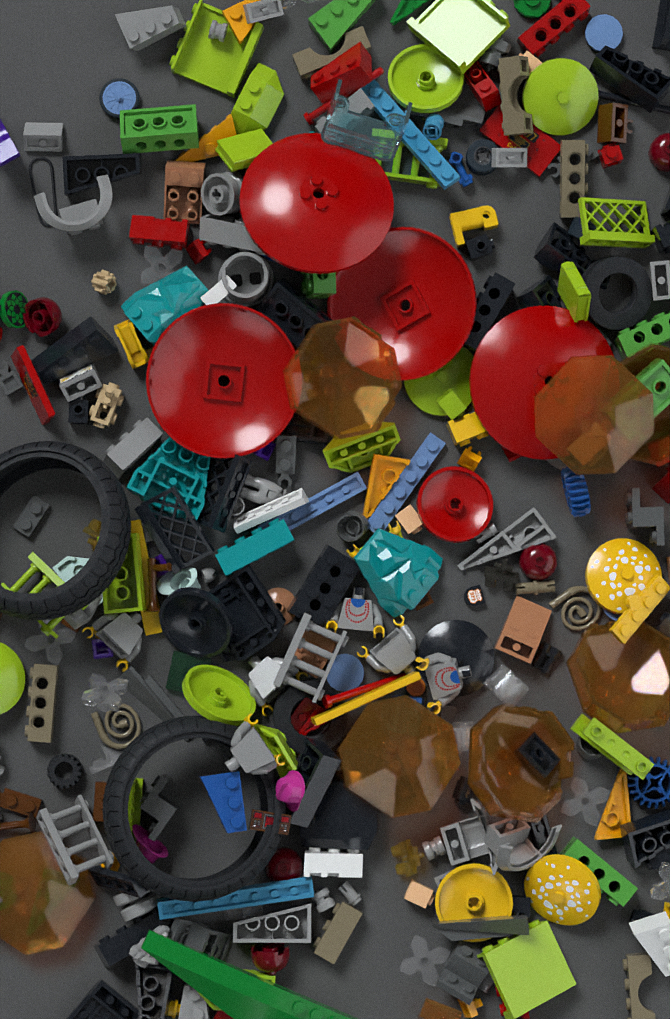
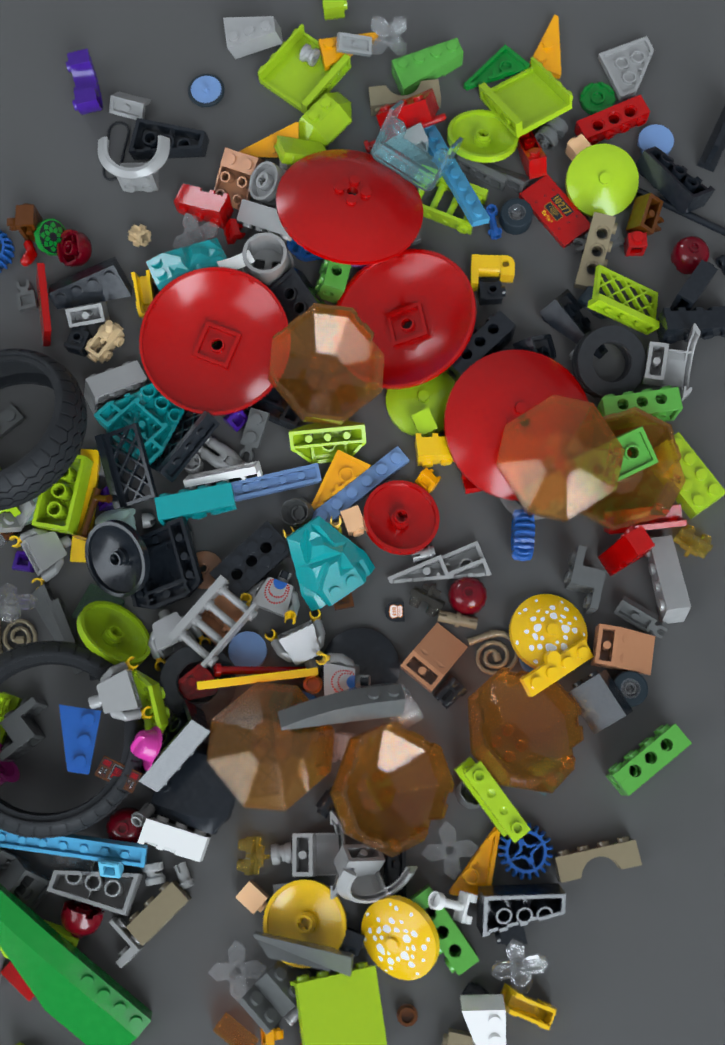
camera: 25 degrees right, 10 degrees down
bright green brick [120,104,199,154] -> none
dark azure wheel [423,114,444,140] -> none
light grey plate [491,148,527,167] -> none
dark tan arch [498,56,533,136] -> none
black slope [513,732,561,780] -> none
lime piece [557,261,591,322] -> none
none -> medium azure slope [98,859,124,879]
none -> light grey bracket [109,917,143,968]
none -> light grey pin [131,802,155,827]
none -> dark grey wedge [278,682,406,731]
none -> reddish brown plate [397,1004,418,1027]
none -> white bar [428,890,478,925]

